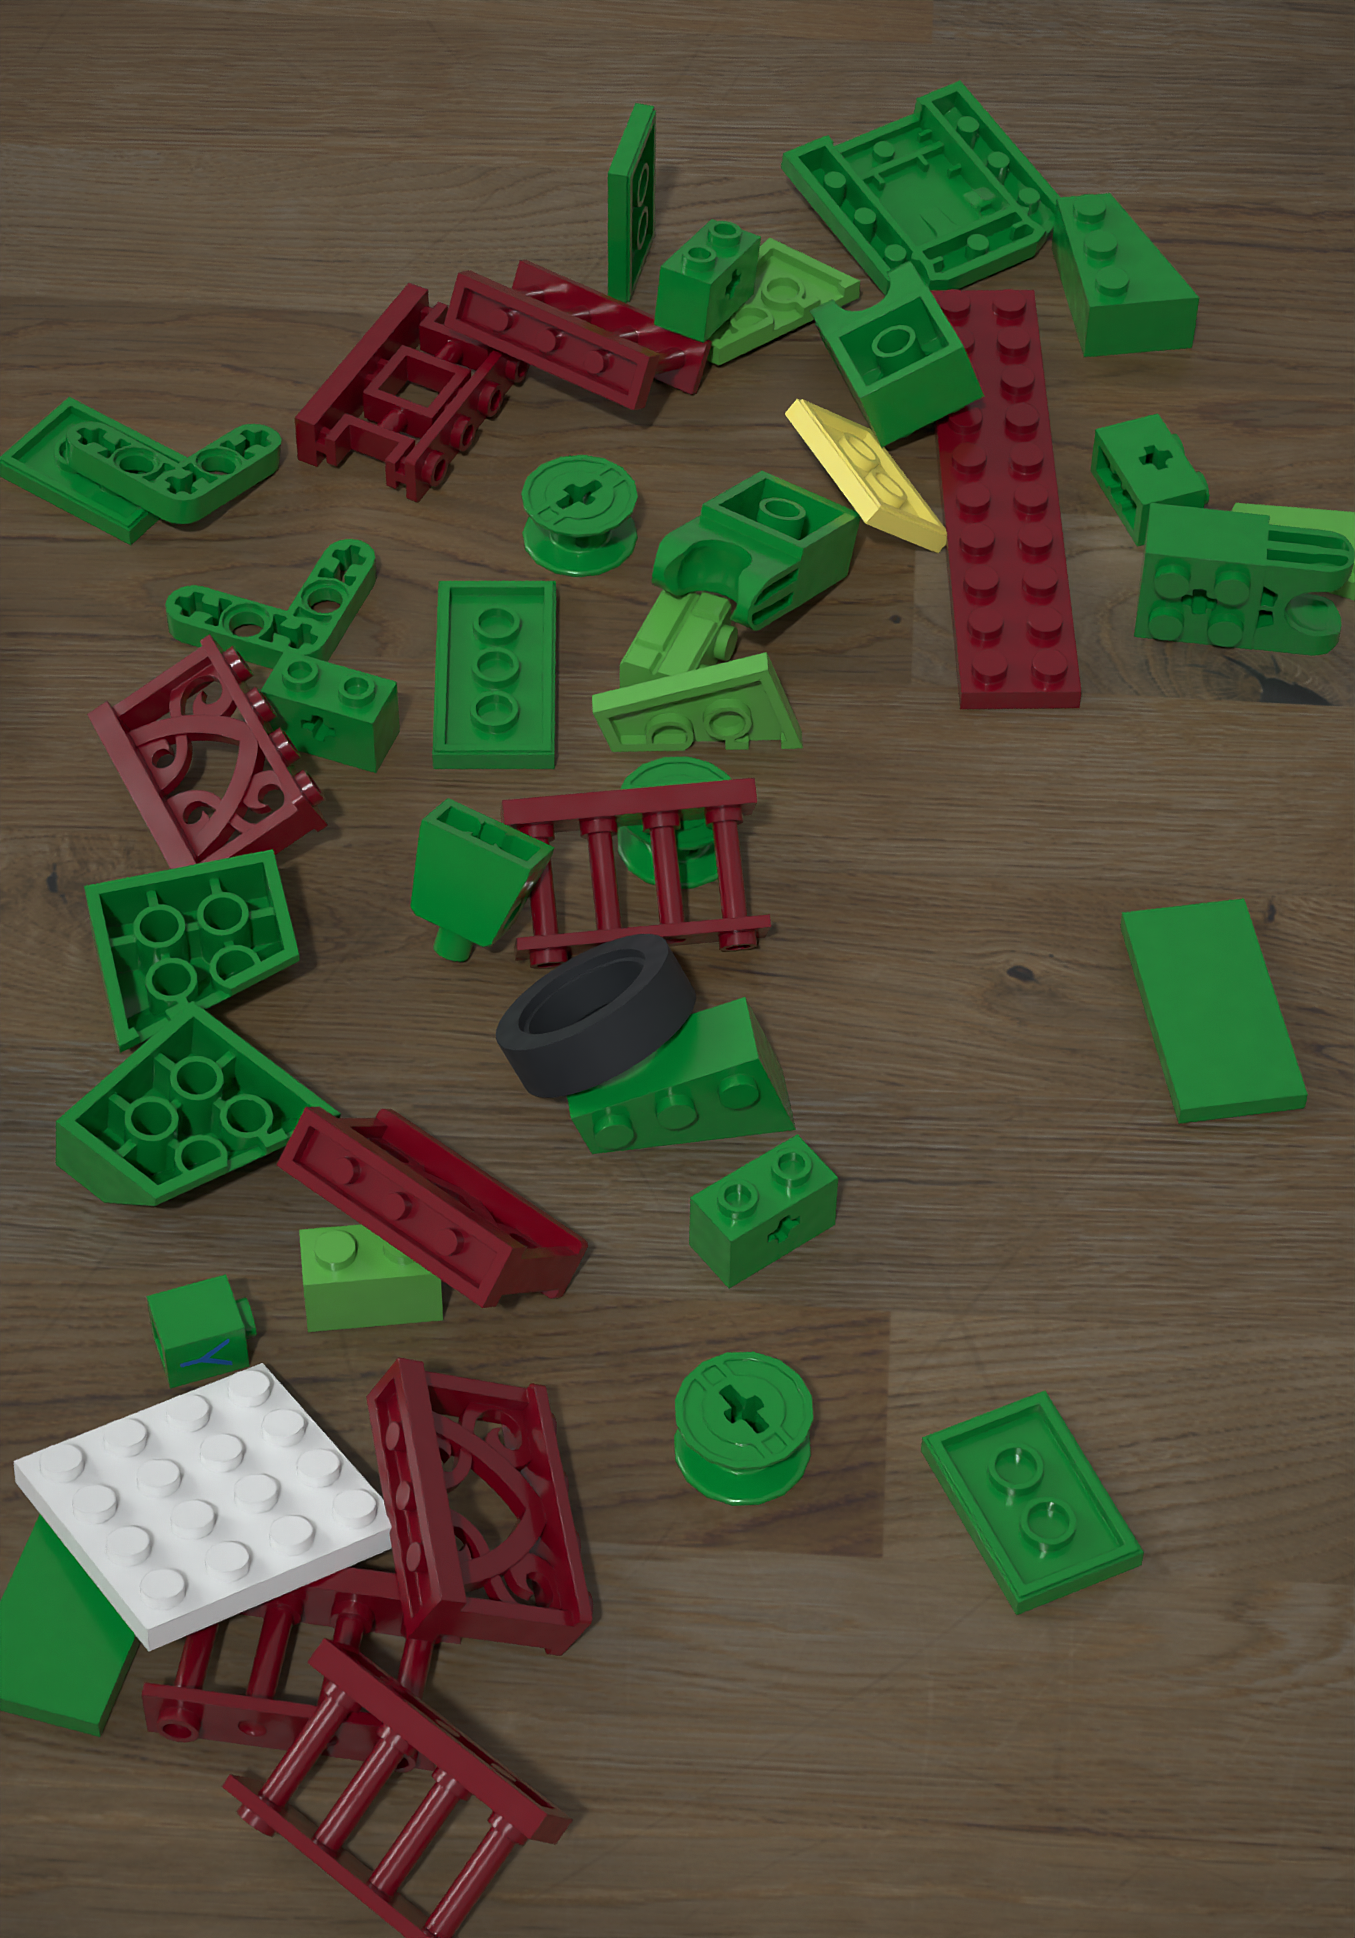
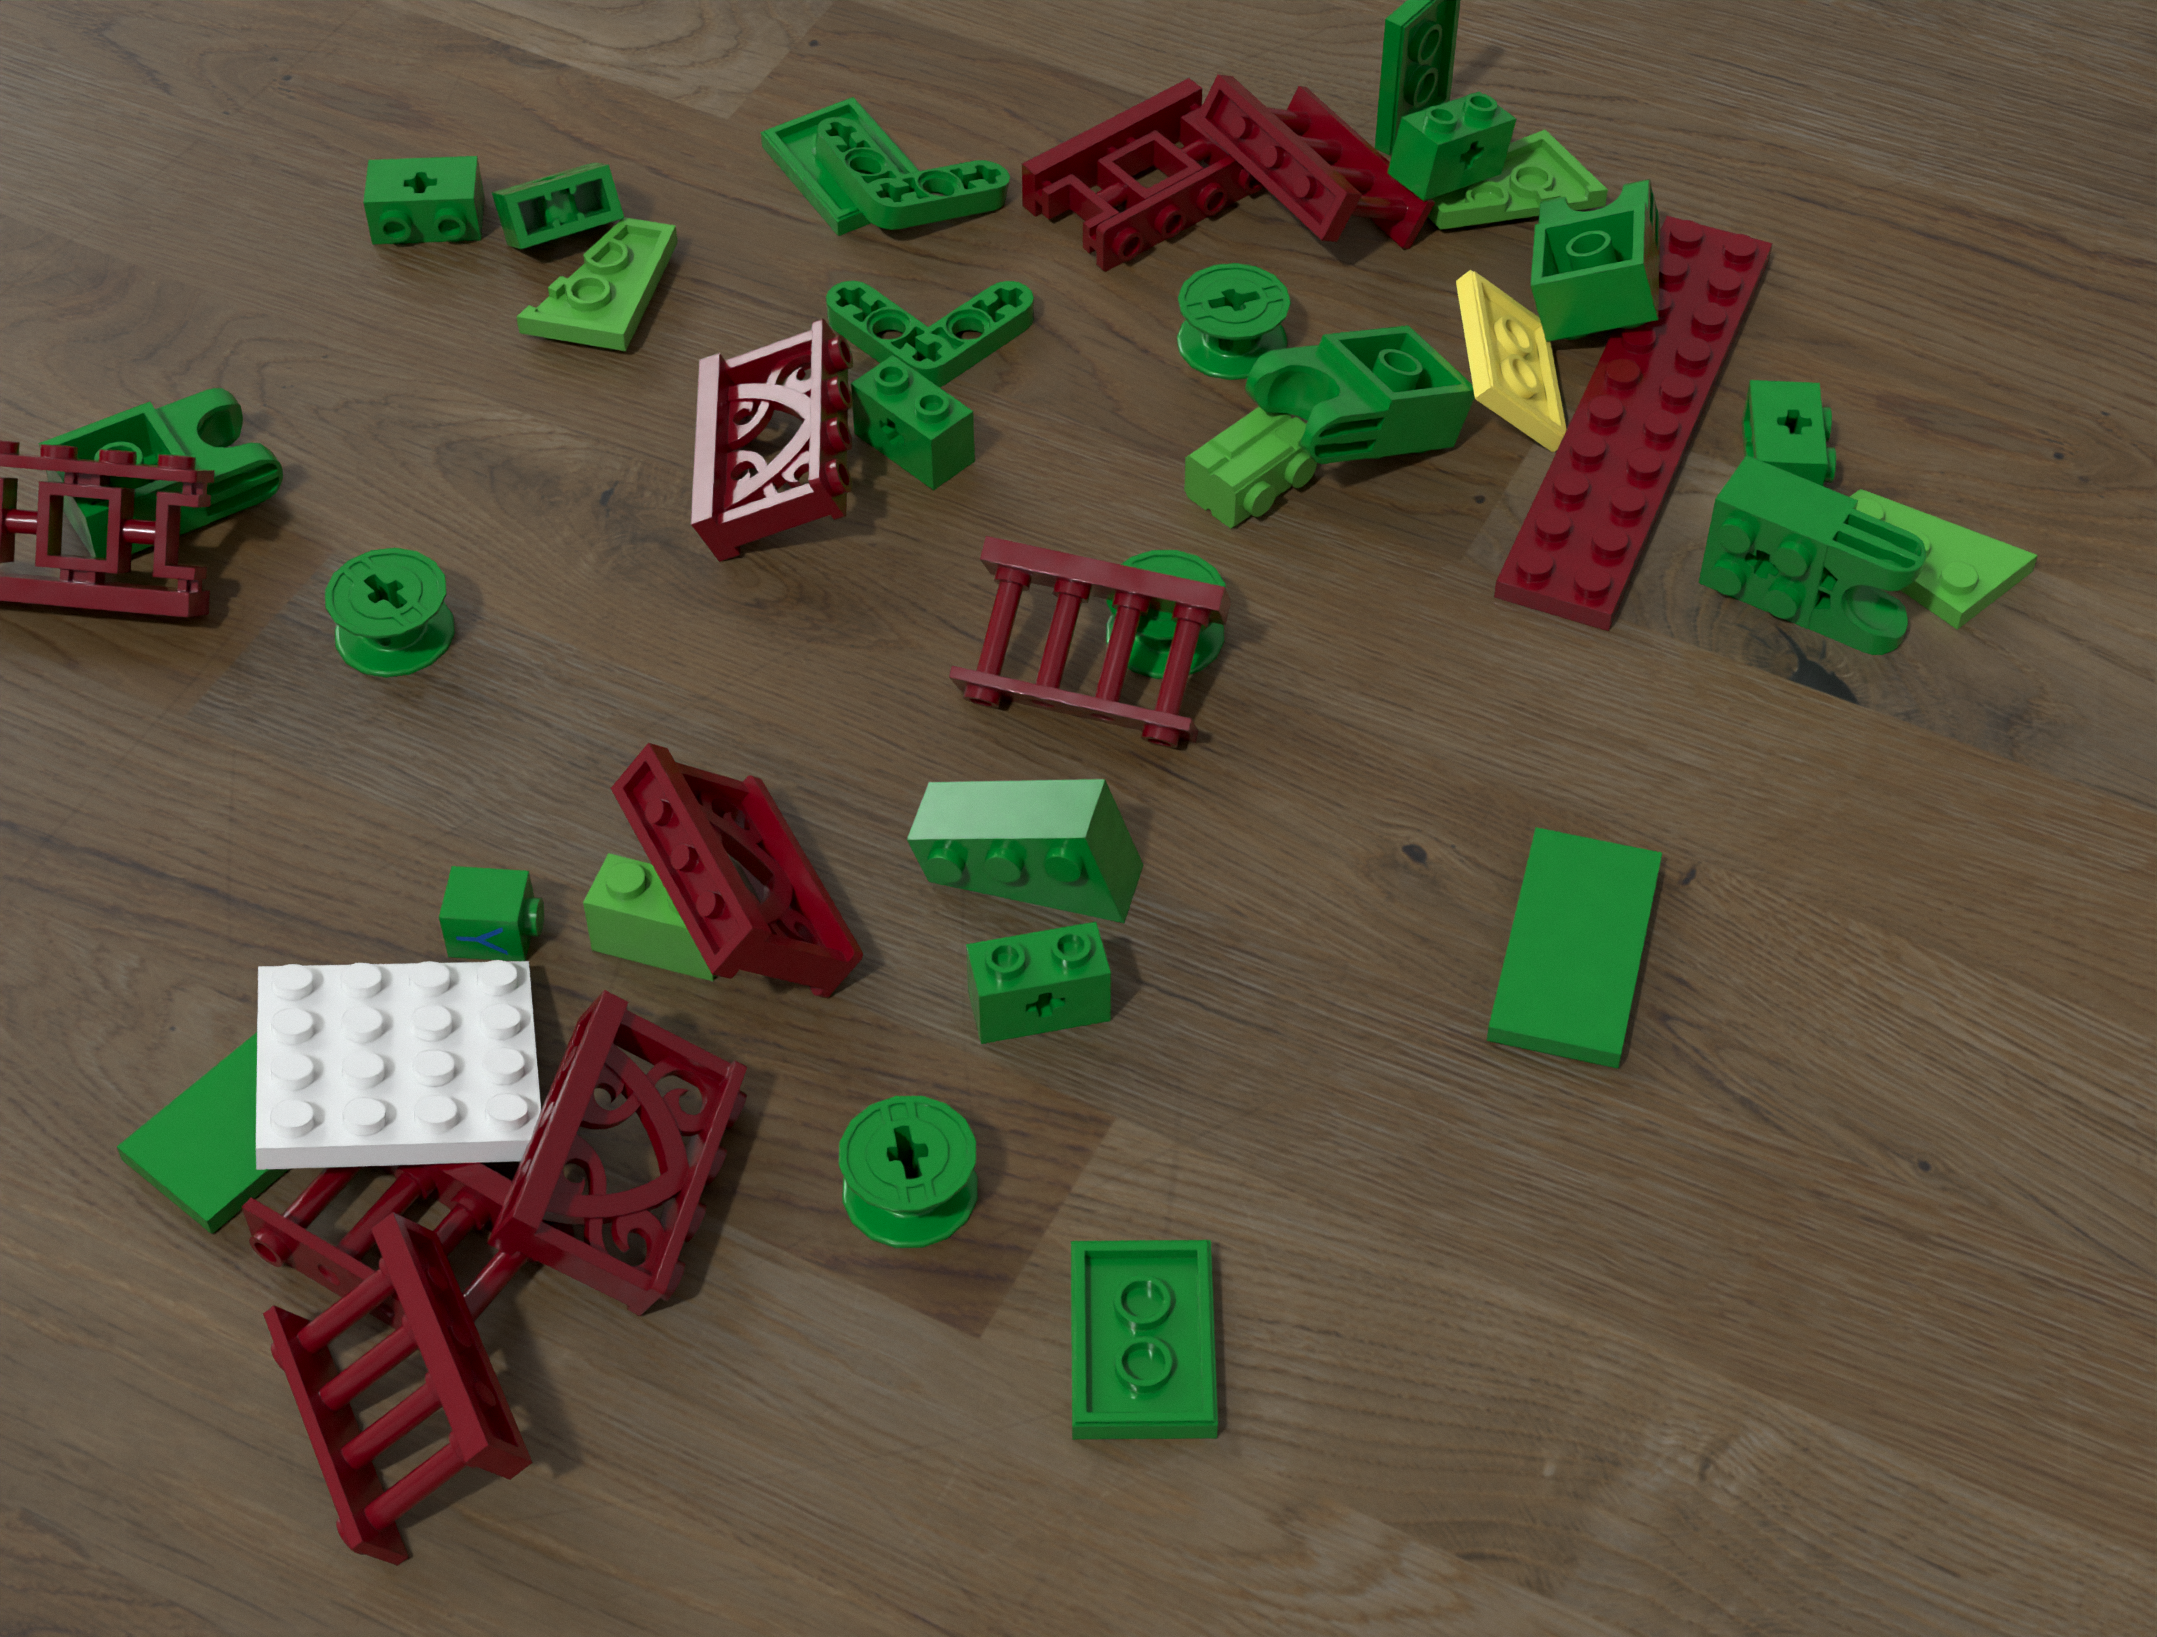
camera: 25 degrees right, 0 degrees up
green wedge [55,1001,341,1206] -> none
green wedge [84,849,300,1053] -> none
green torso [410,798,555,962] -> none
green tile [432,581,556,769] -> none
black tyre [495,934,696,1098] -> none
bright green wing [592,652,803,752] -> none
green wedge [781,81,1060,296] -> none
green wedge [1051,193,1200,357] -> none

